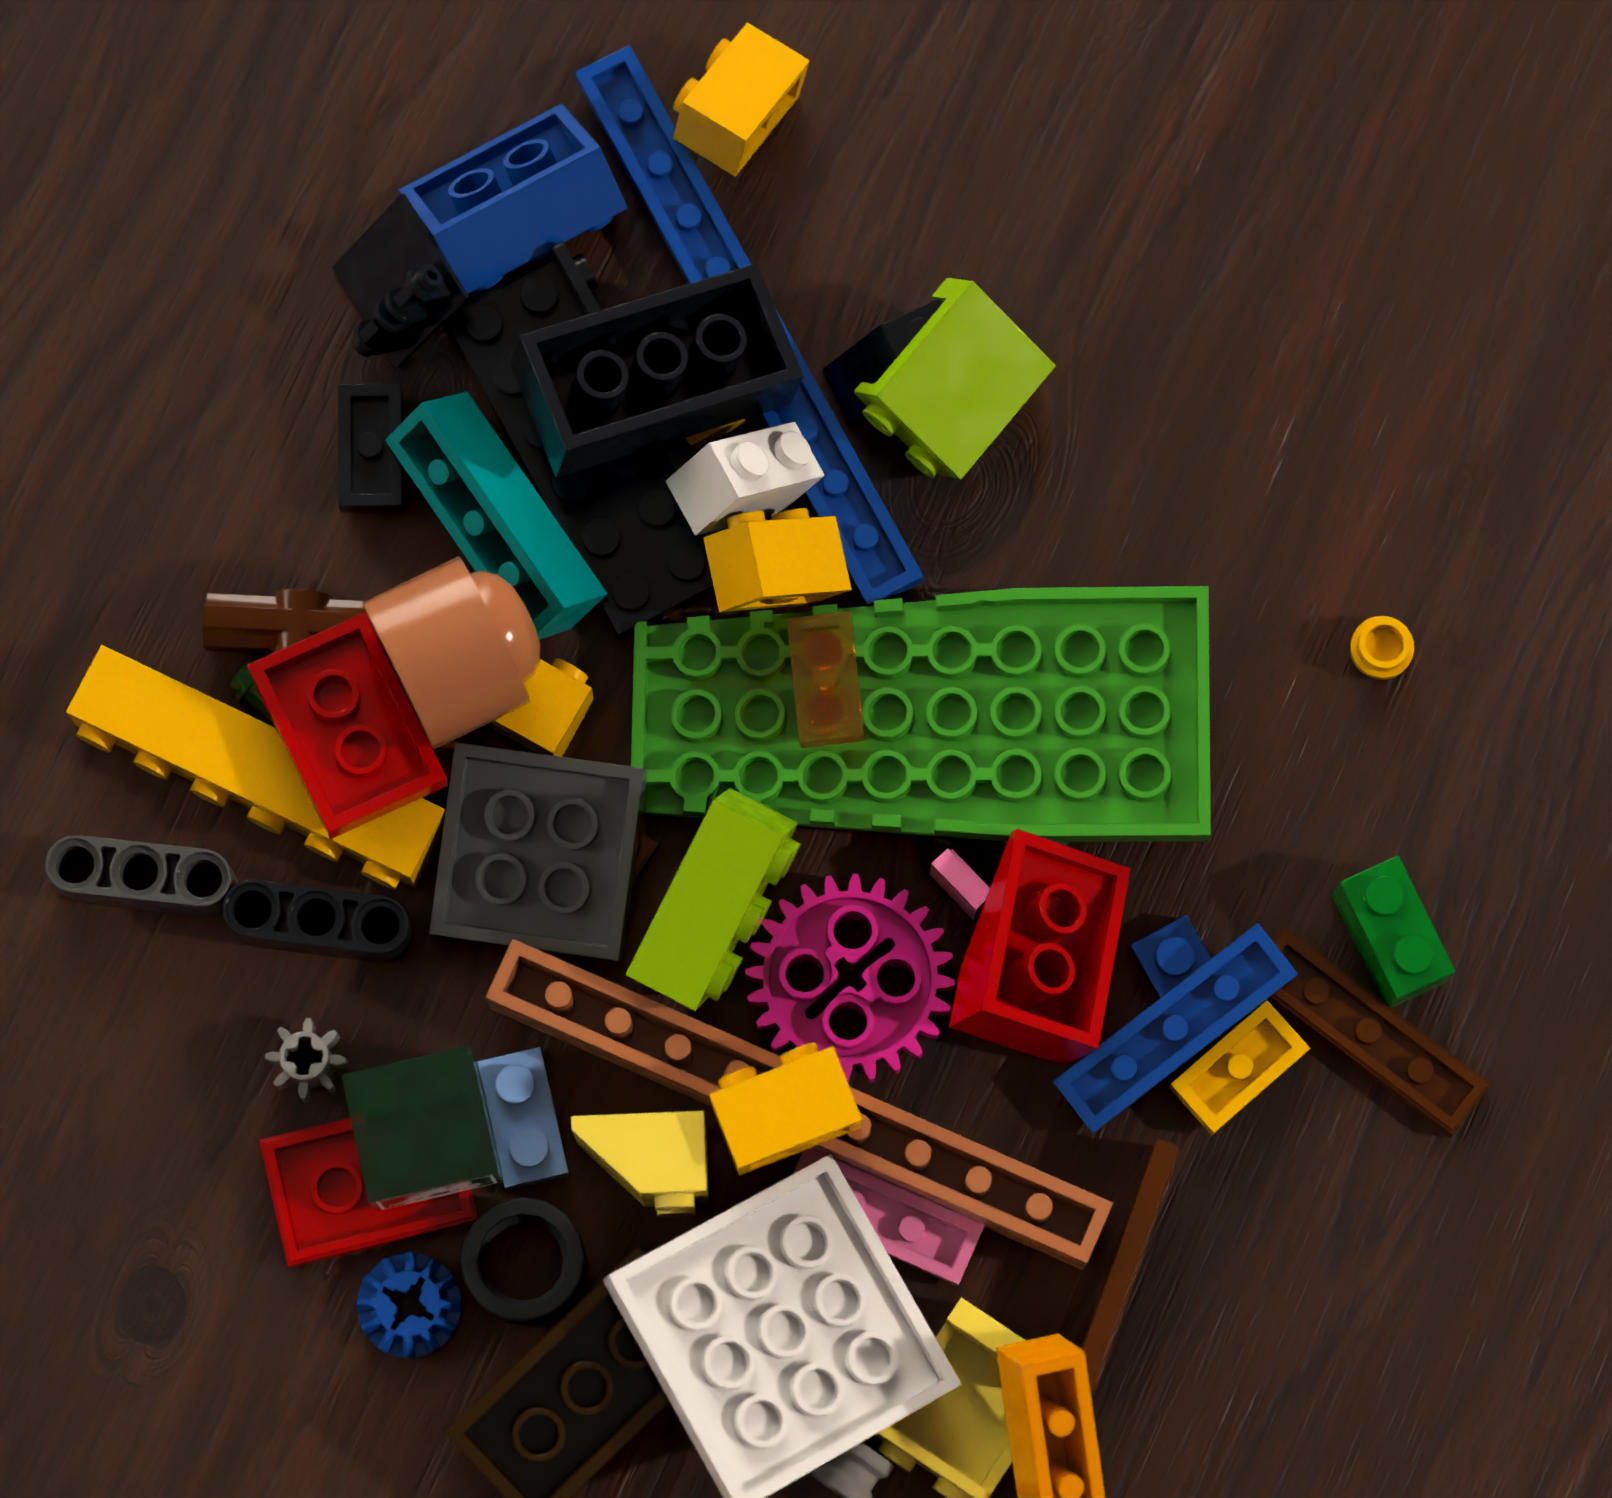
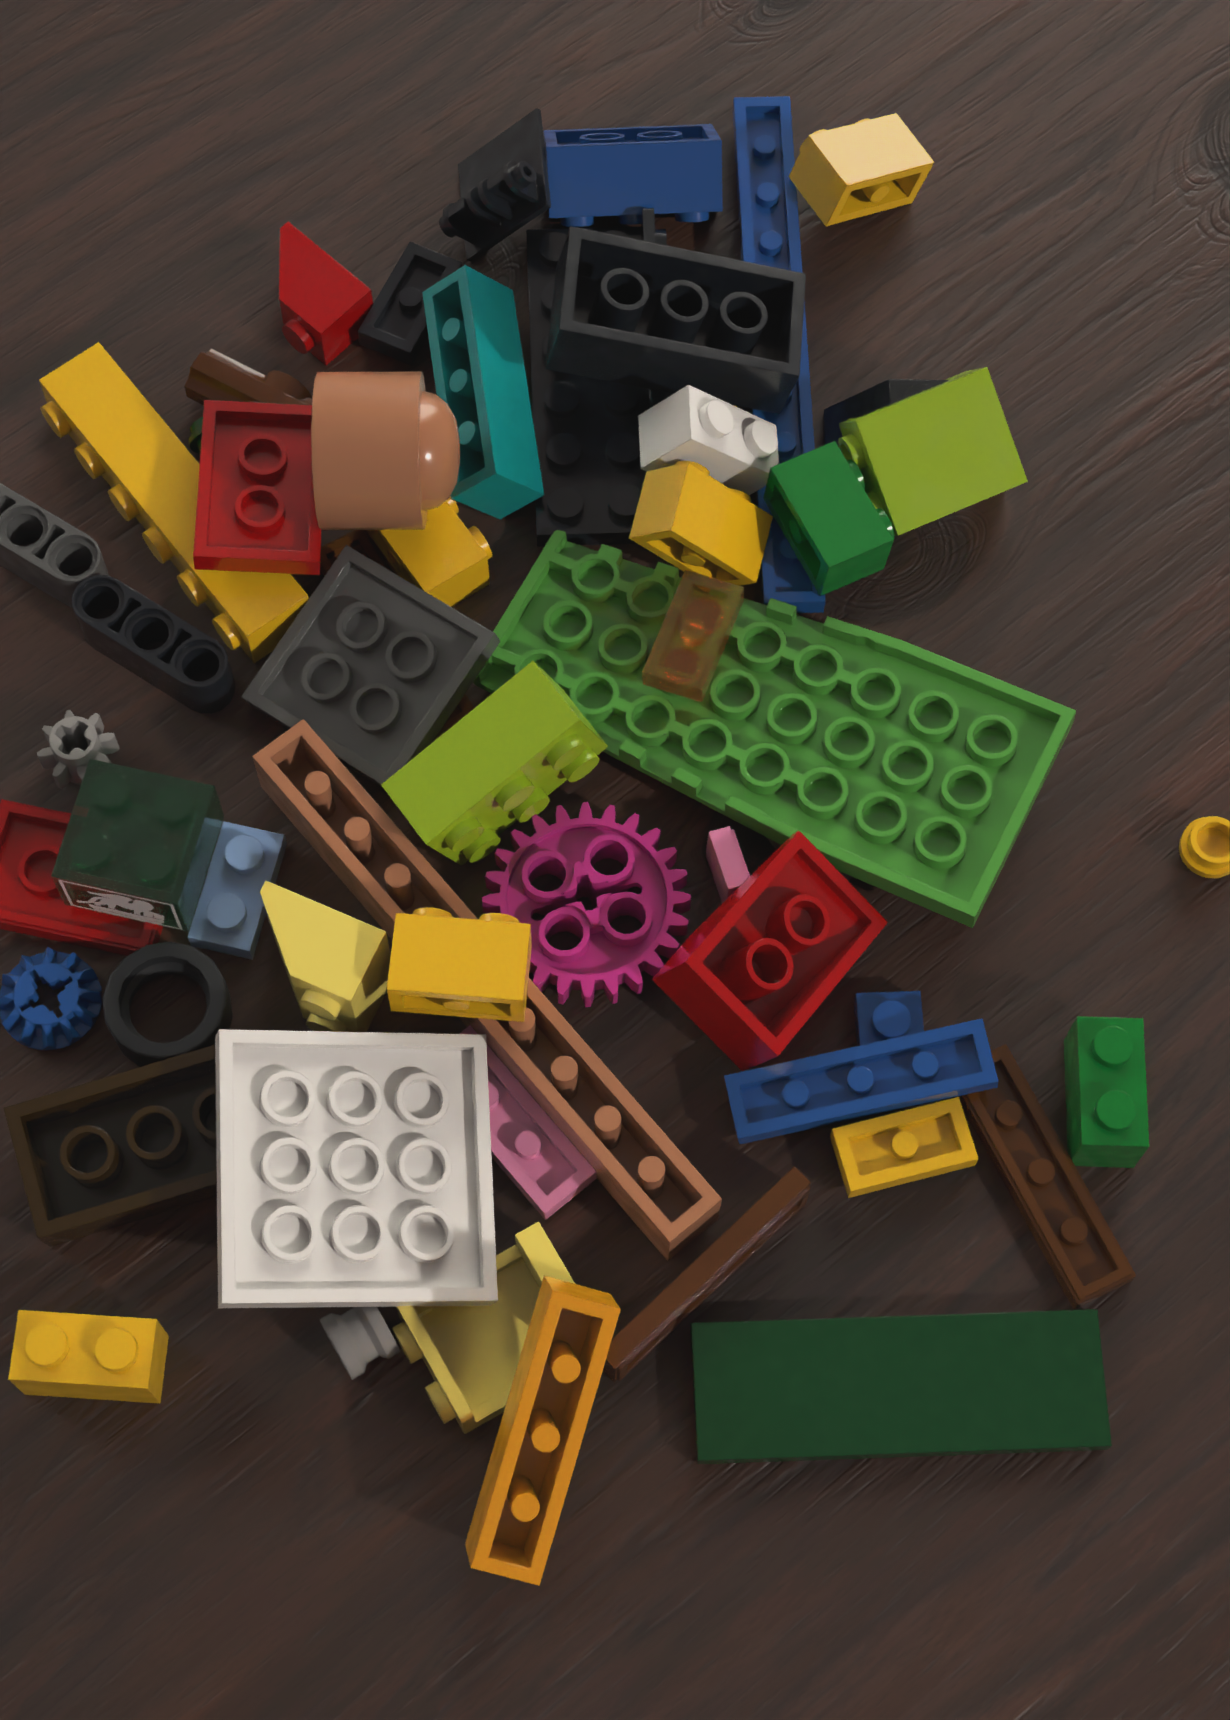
camera: 25 degrees right, 10 degrees down
none -> red slope [279,221,373,366]
none -> dark green tile [690,1309,1112,1464]
none -> green brick [763,441,894,596]

